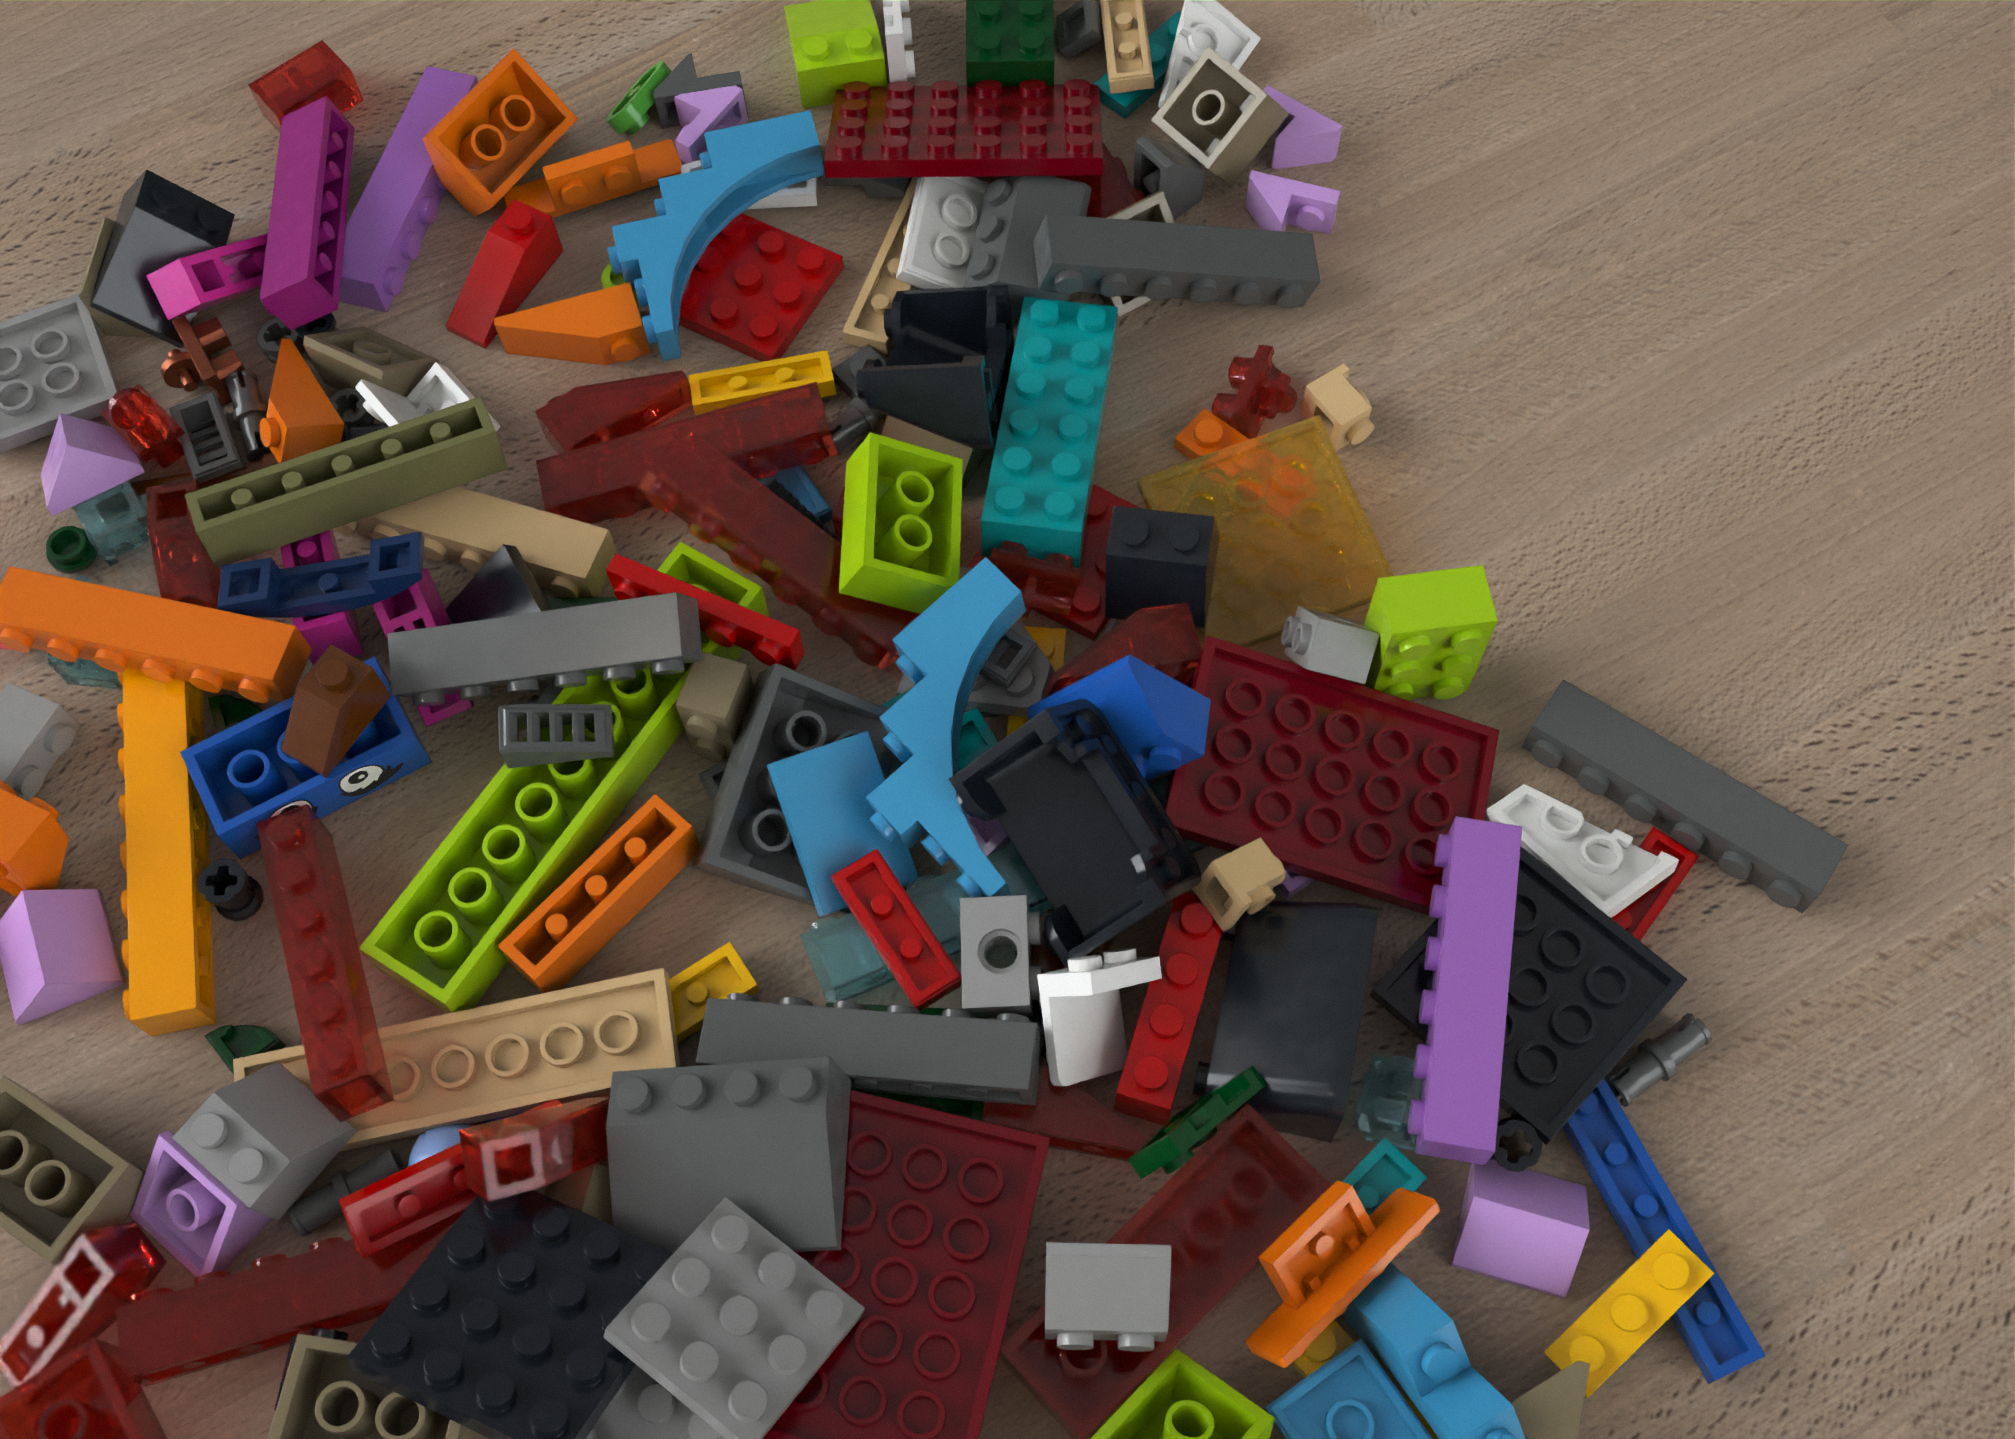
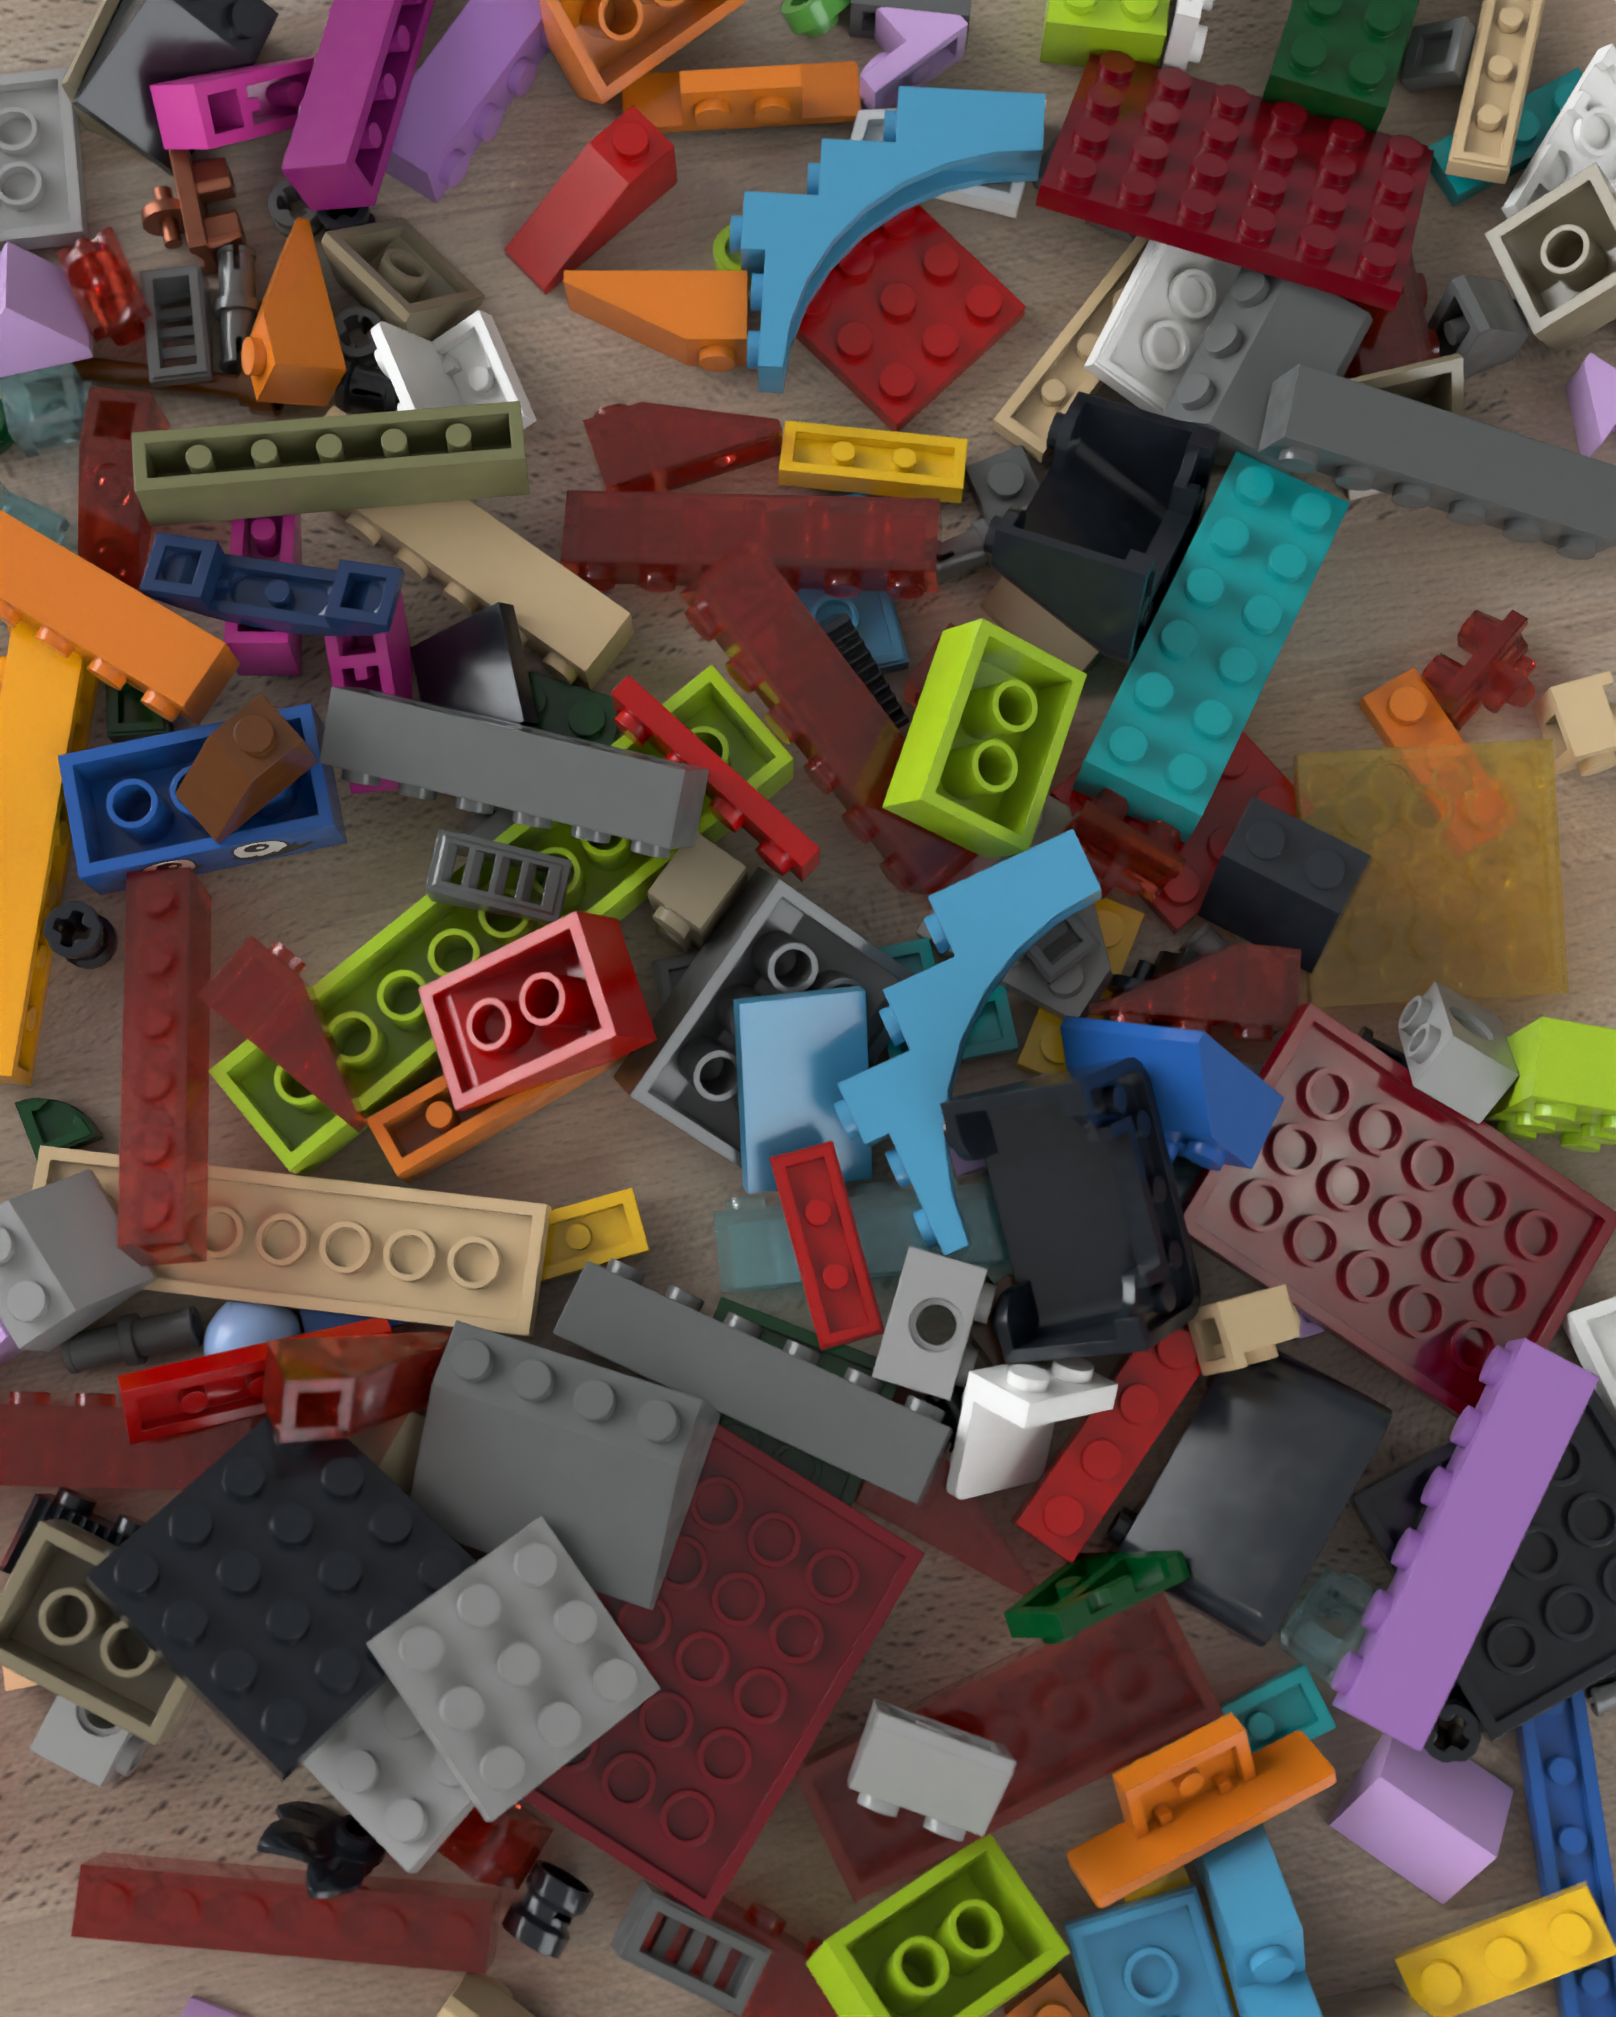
camera: 15 degrees right, 15 degrees up
none -> clear red slope [198,935,368,1133]
none -> red slope [418,911,657,1111]

